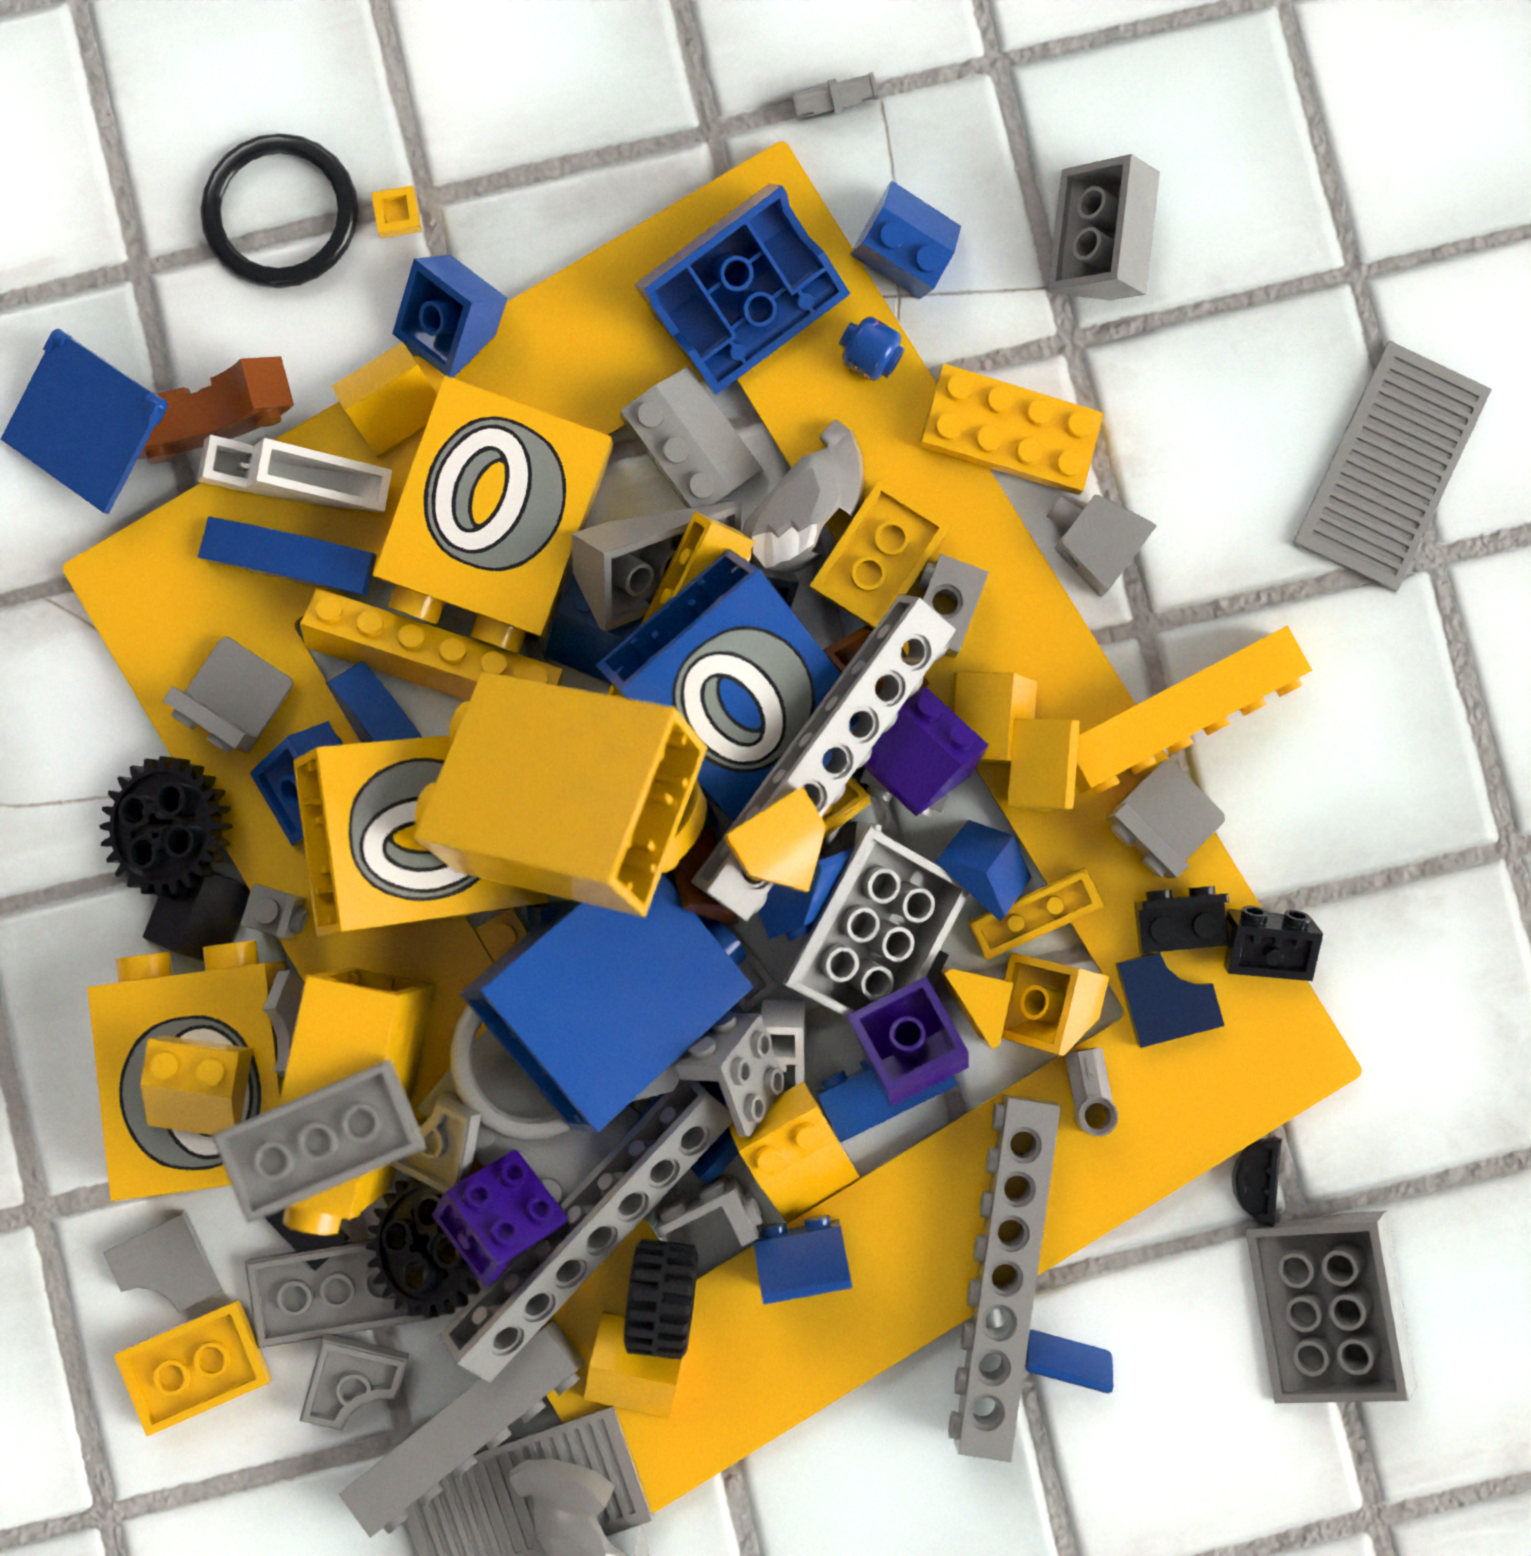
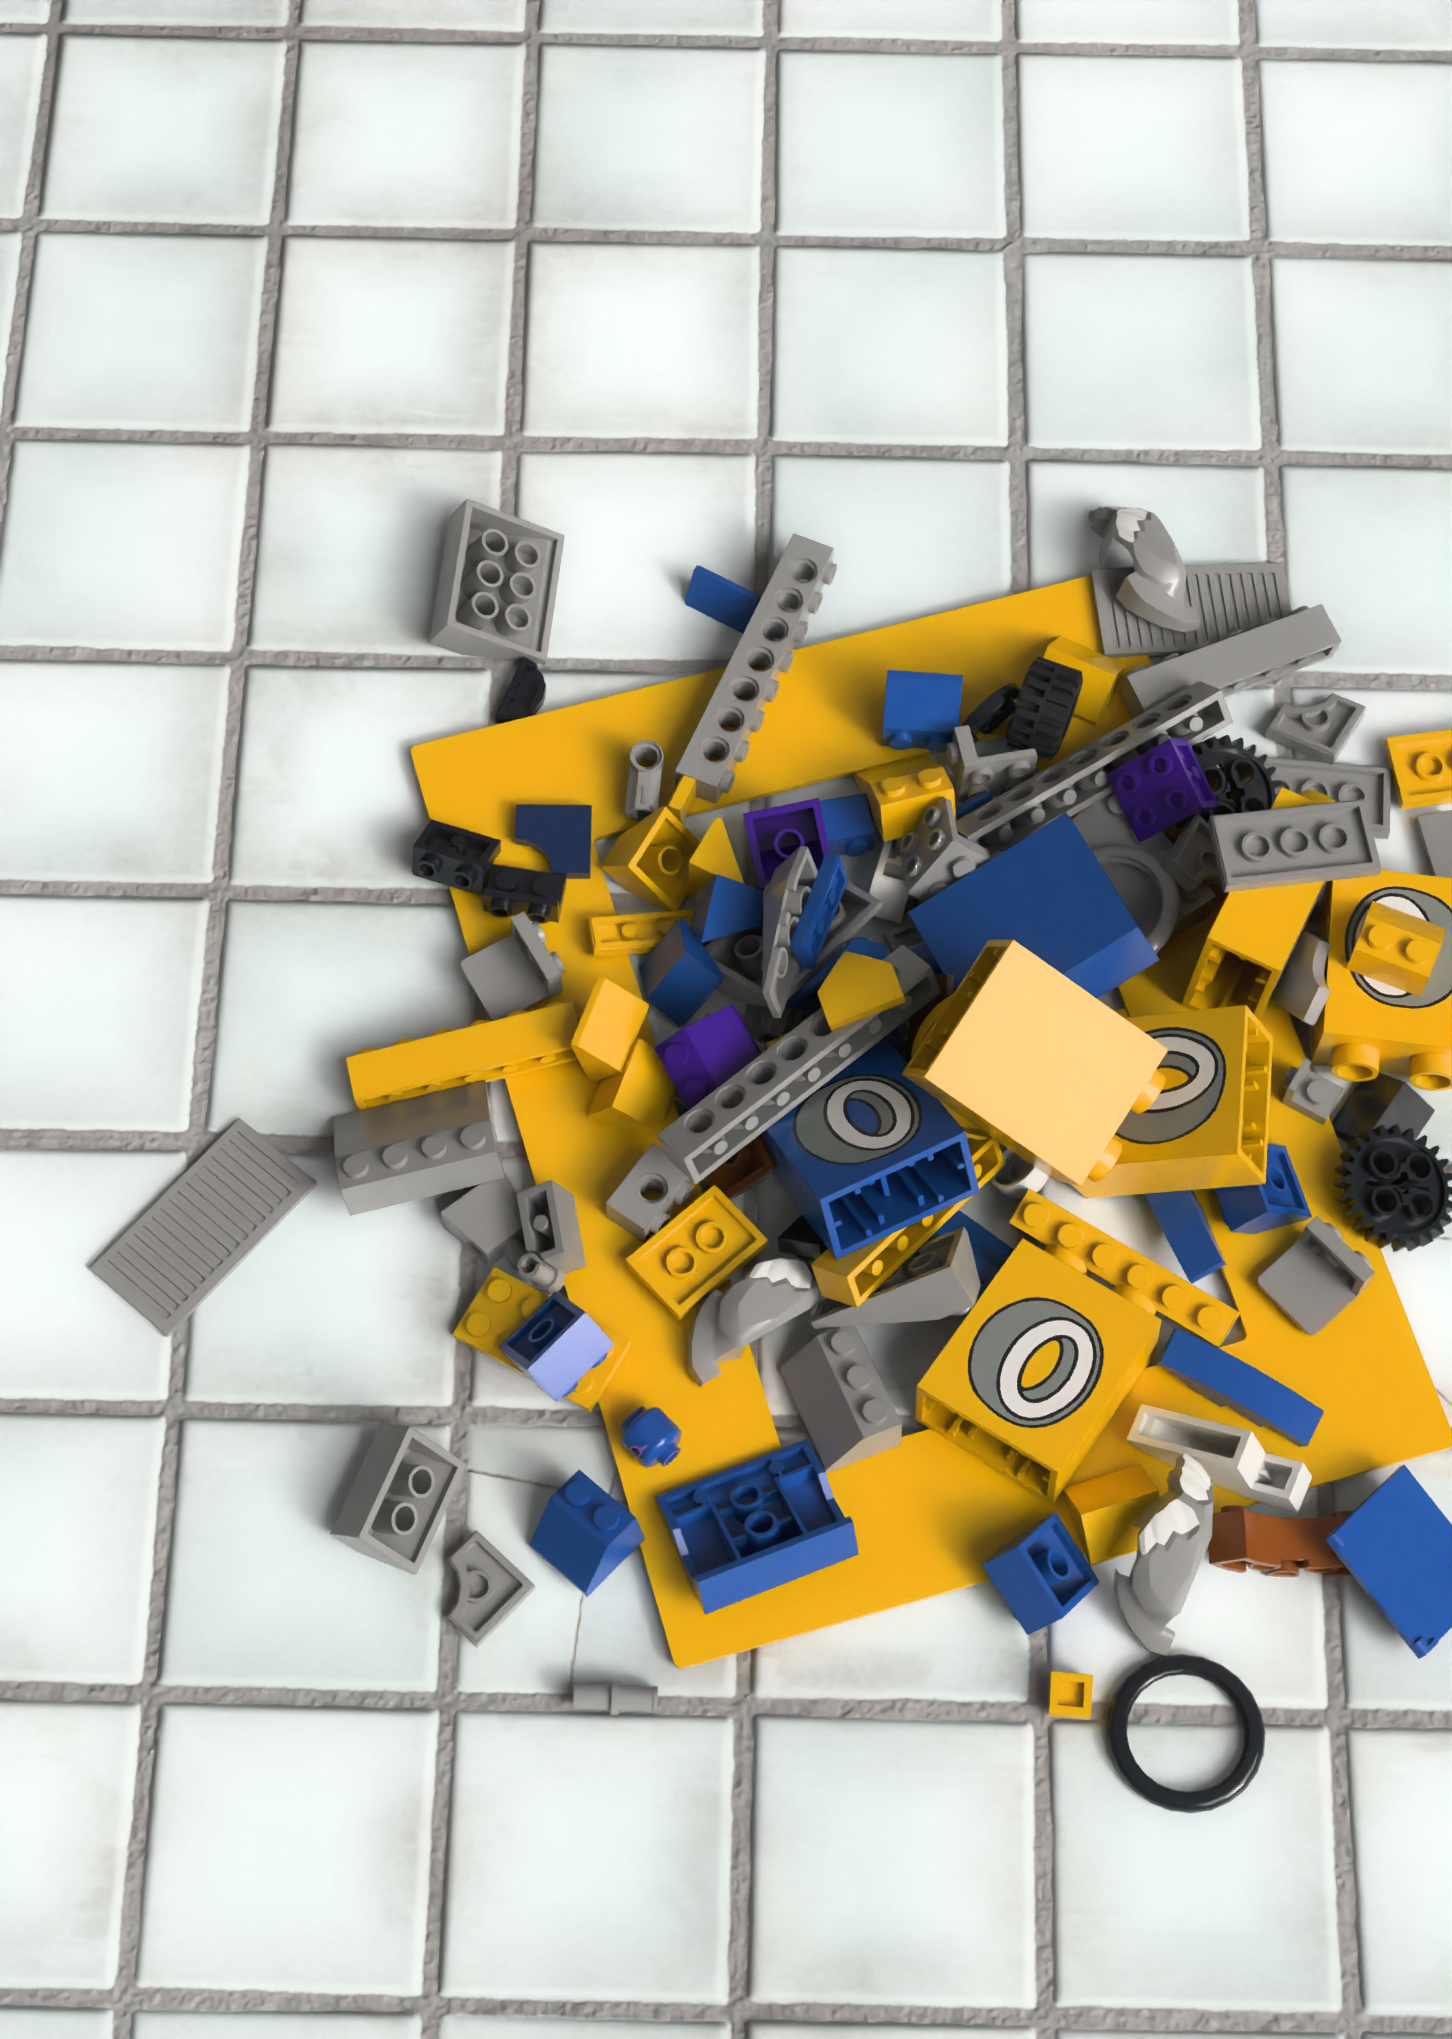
camera: 165 degrees left, 20 degrees down
none -> light grey slope [333,1080,505,1216]
none -> light grey tile [447,1530,536,1648]
none -> slope [498,1291,615,1402]
none -> light grey hinge [517,1180,586,1295]
none -> yellow tile [667,775,696,824]
none -> blue slope [690,874,763,943]
none -> light grey wedge [762,846,818,1018]
none -> blue tile [790,854,848,970]
none -> black tile [961,683,1020,743]
none -> light grey animal [1114,1452,1213,1656]

